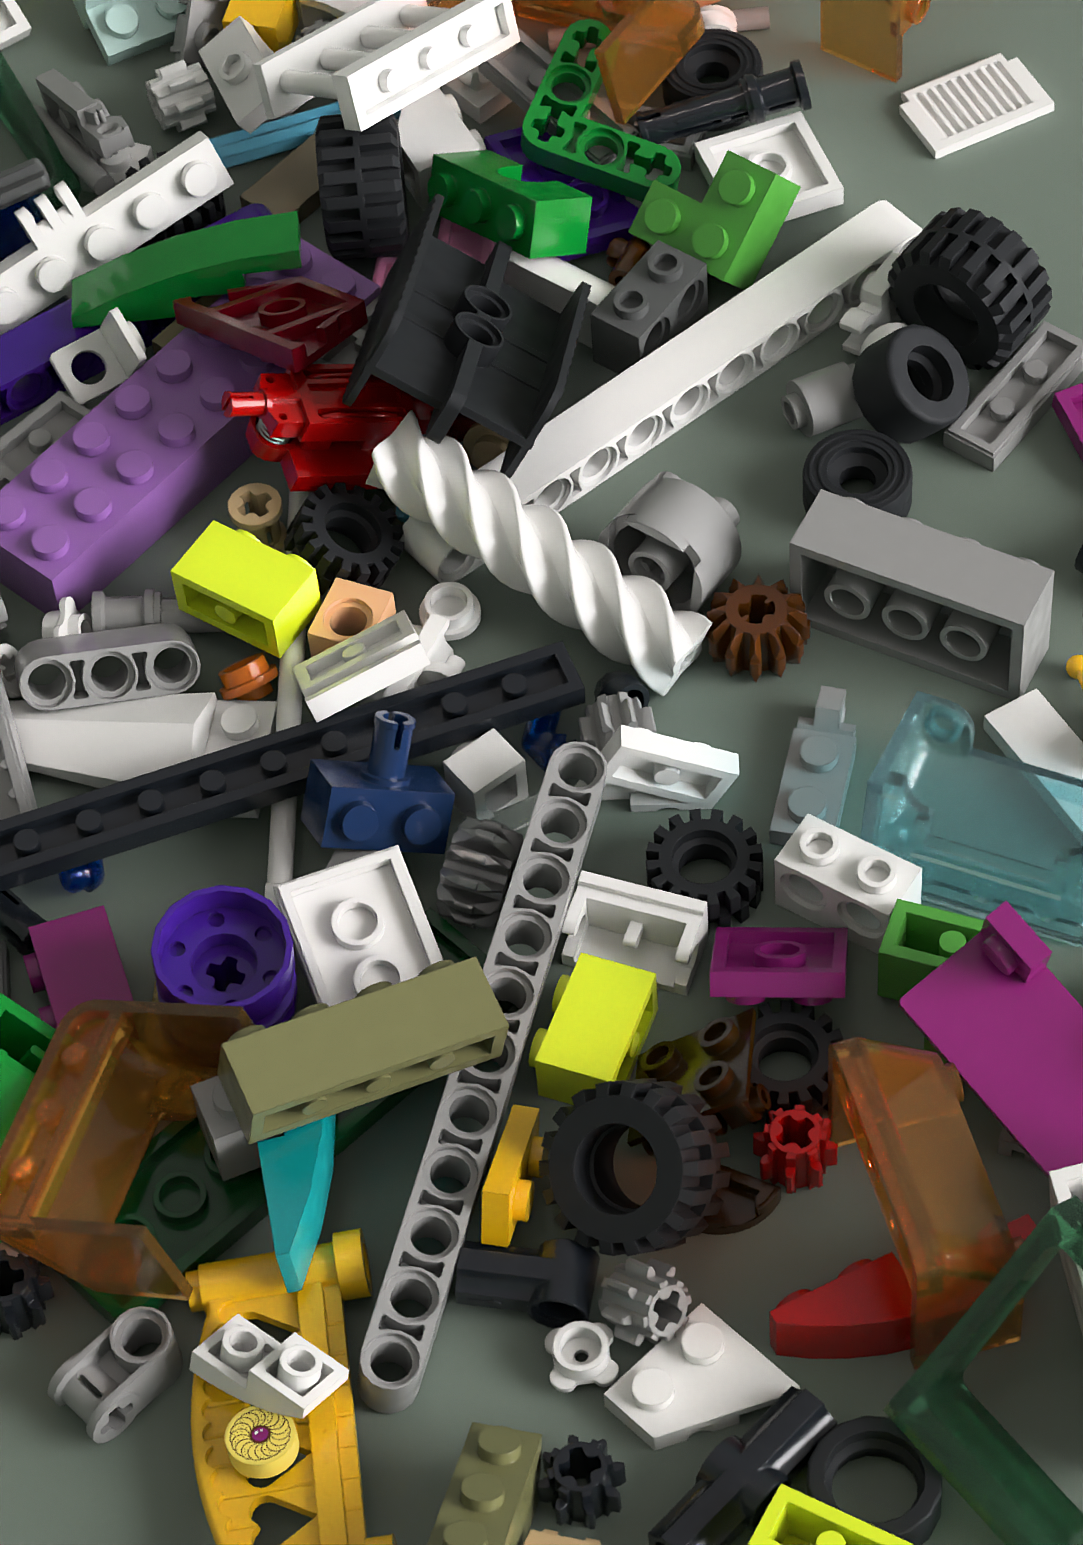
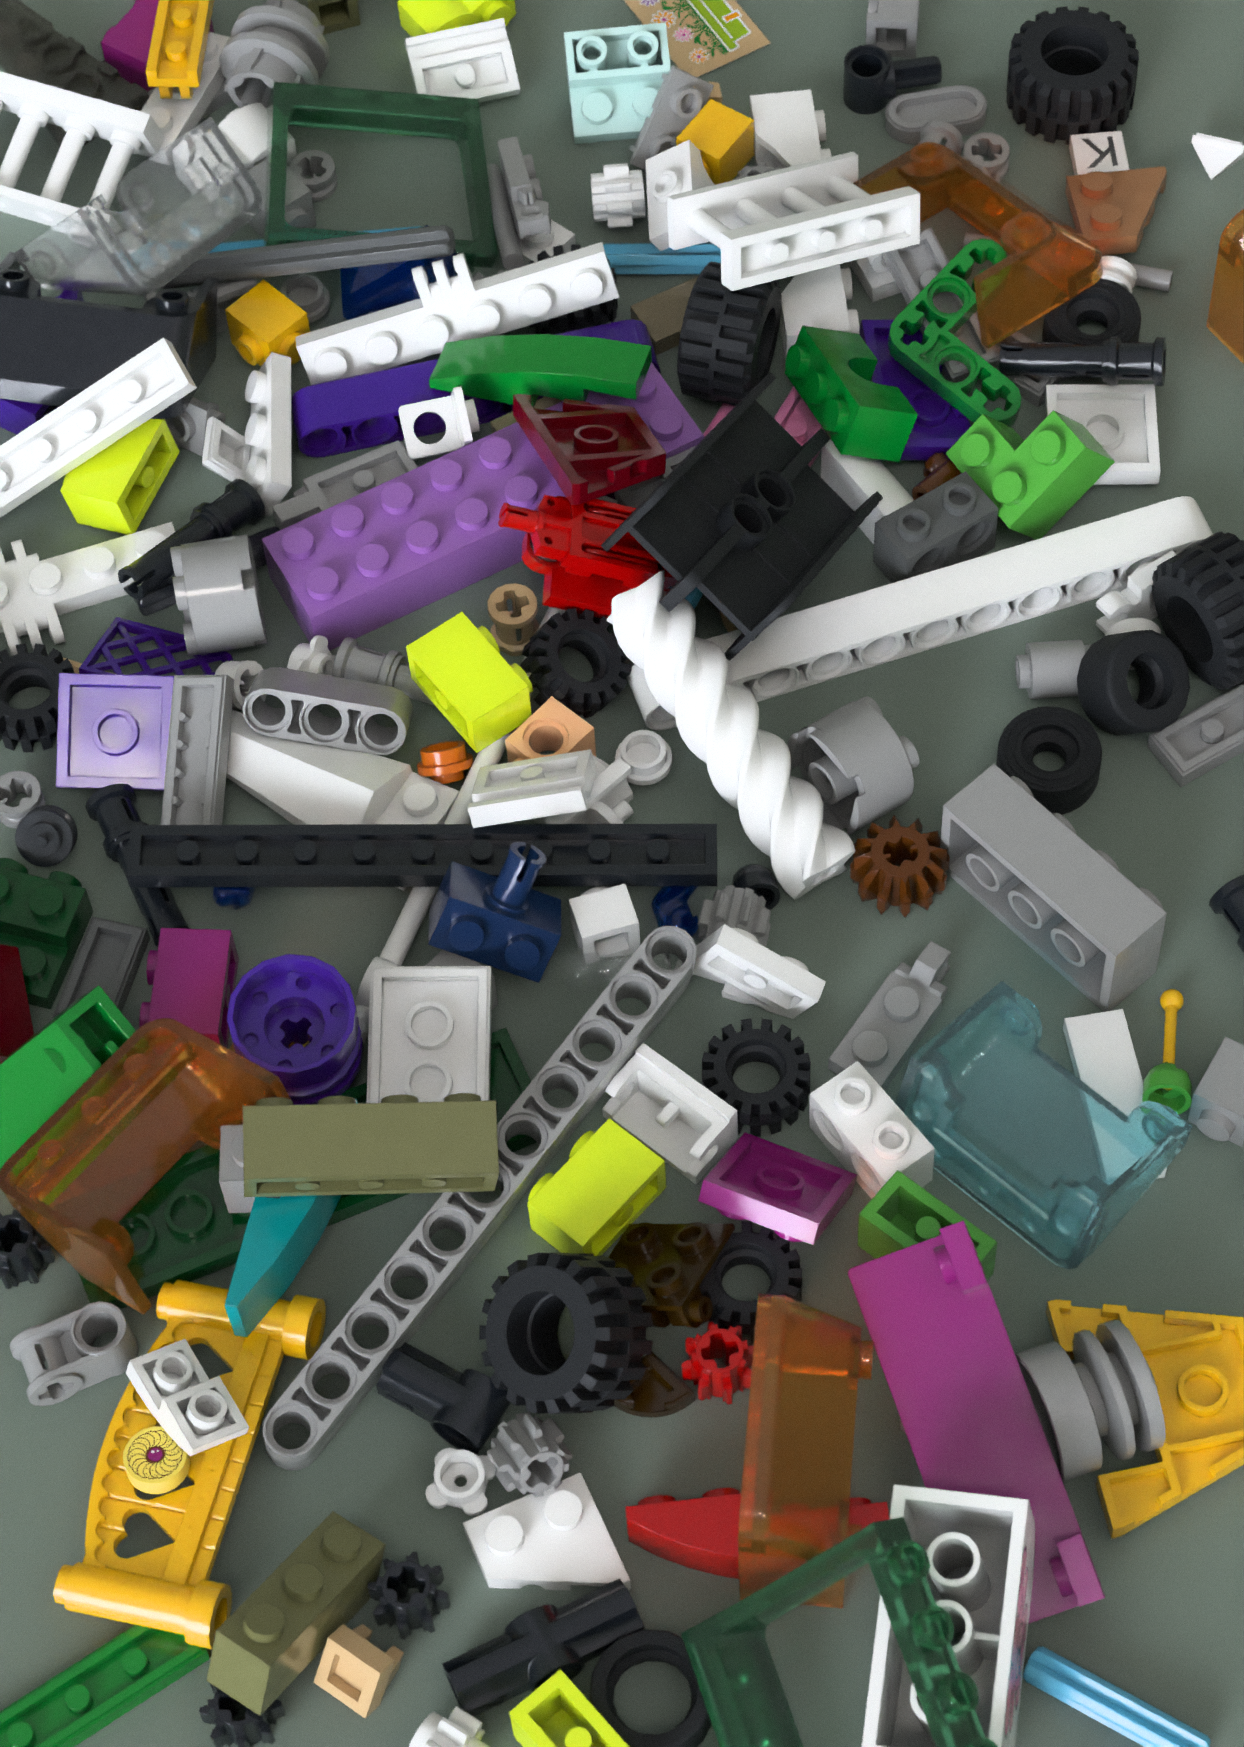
camera: 20 degrees right, 5 degrees up
flat silver gear [436,818,524,930] -> none
yellow plate [481,1104,549,1248] -> none

